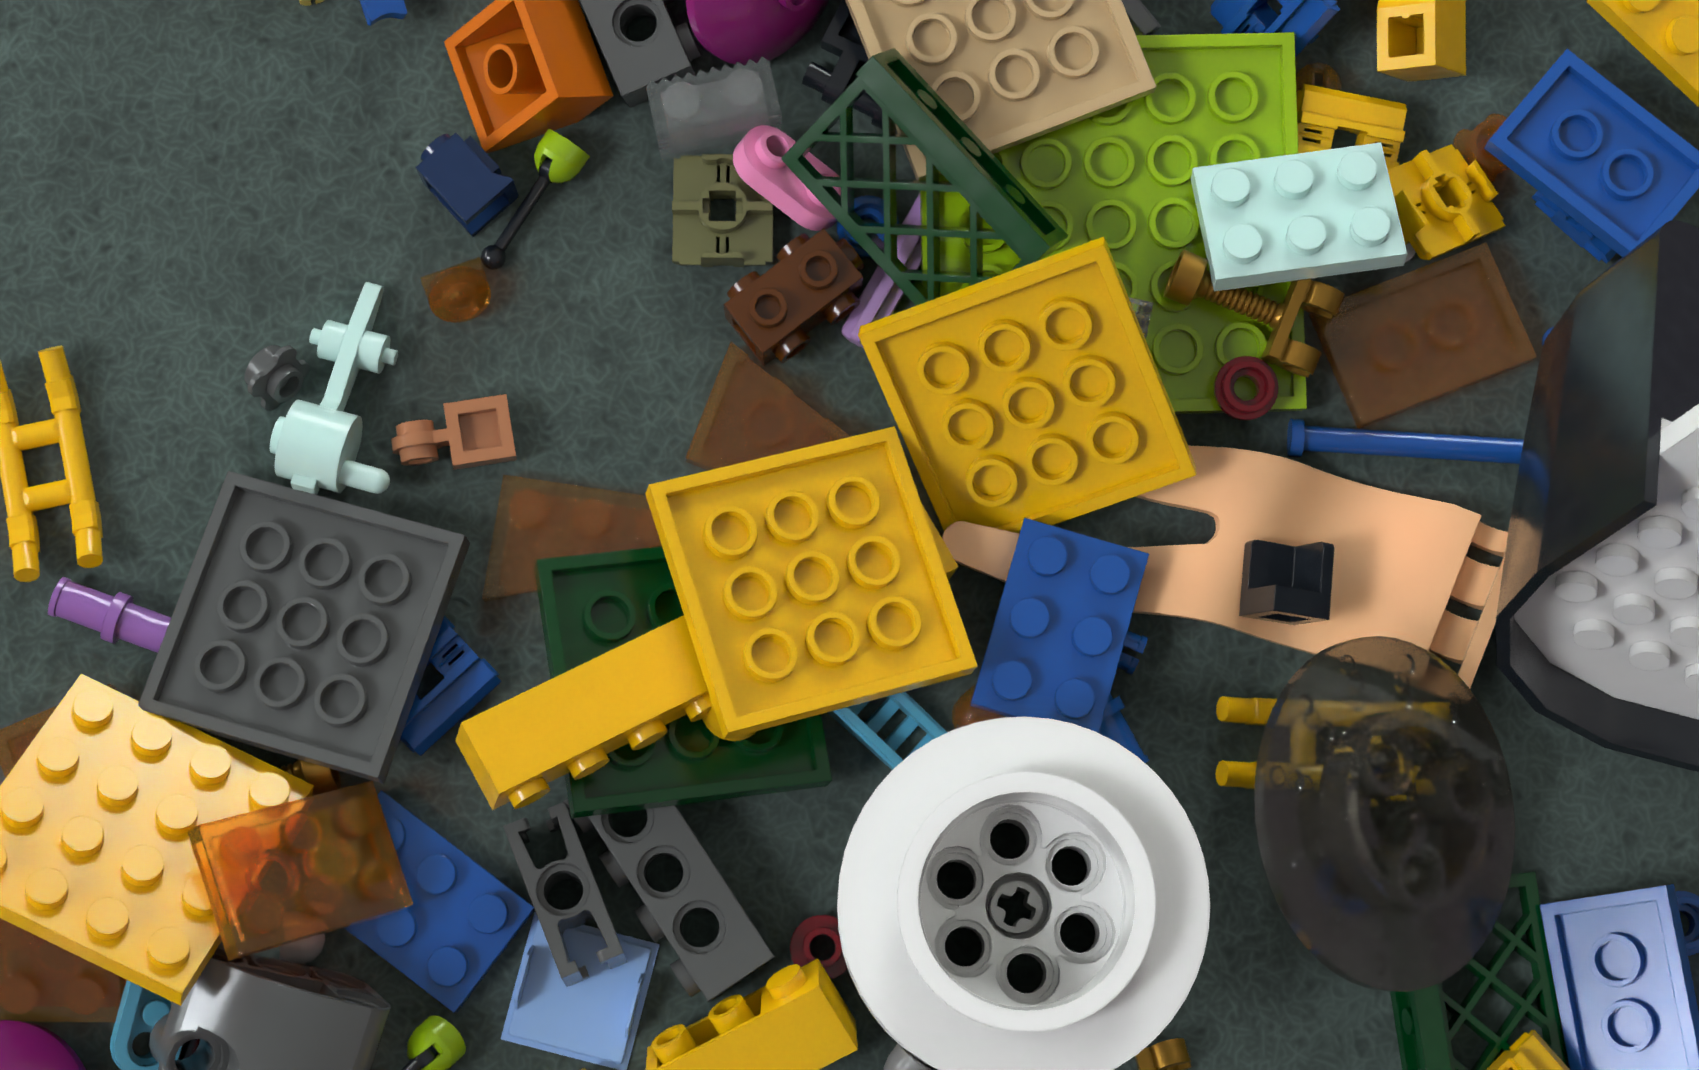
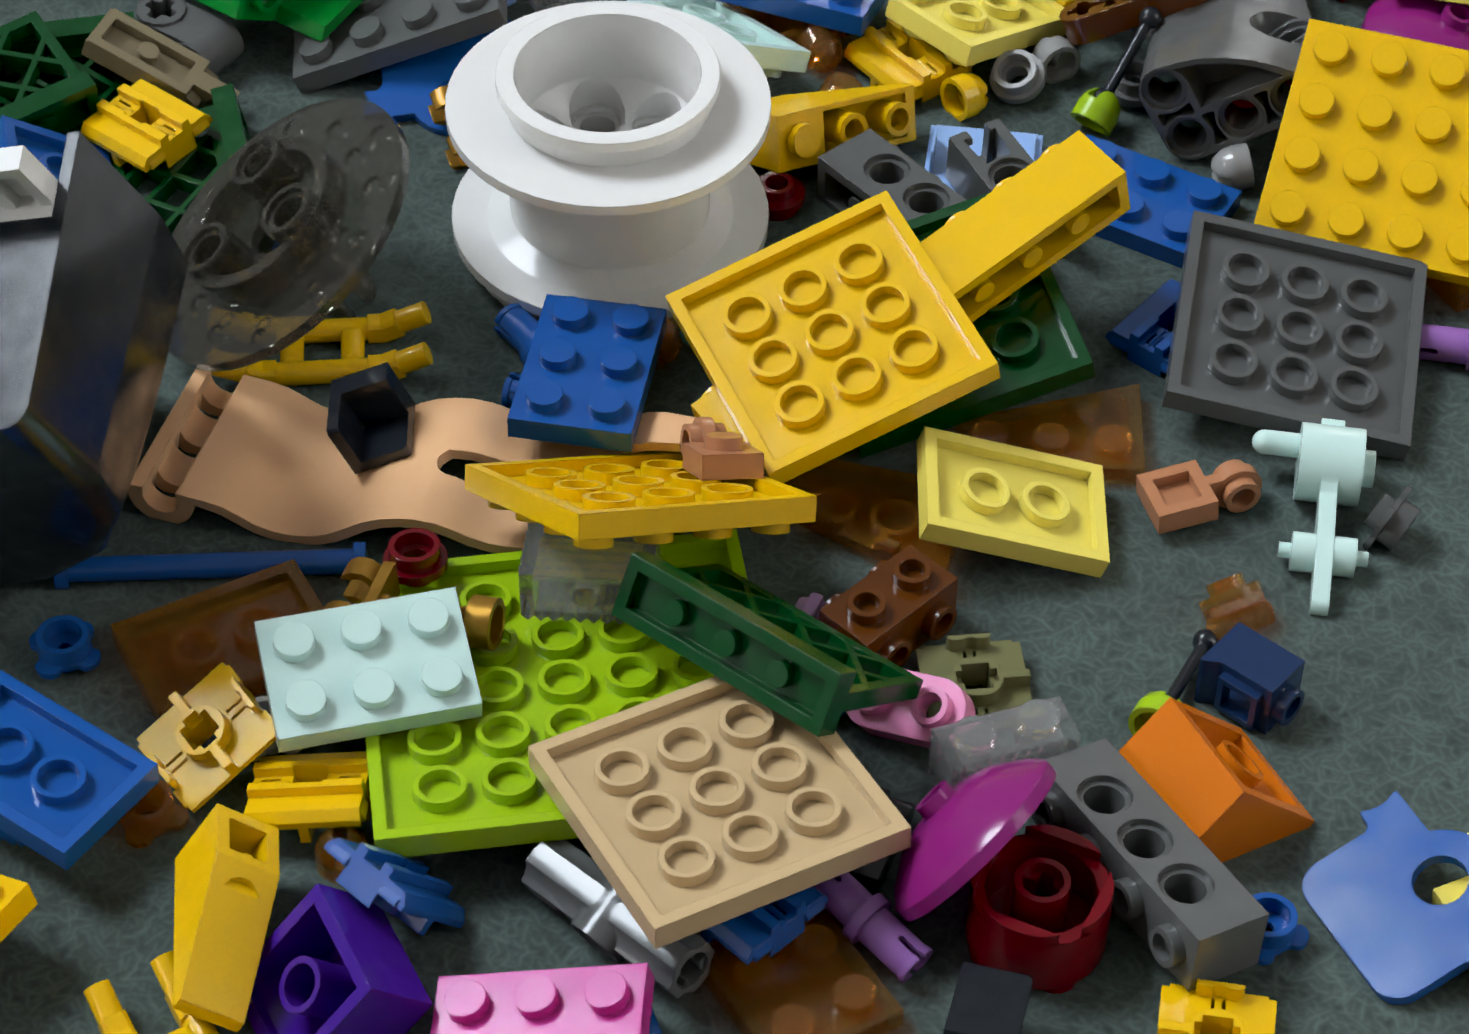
camera: 175 degrees right, 35 degrees down
clear orange plate [187,781,413,961] -> none
none -> nougat plate [680,417,764,480]
none -> light yellow plate [916,426,1110,578]

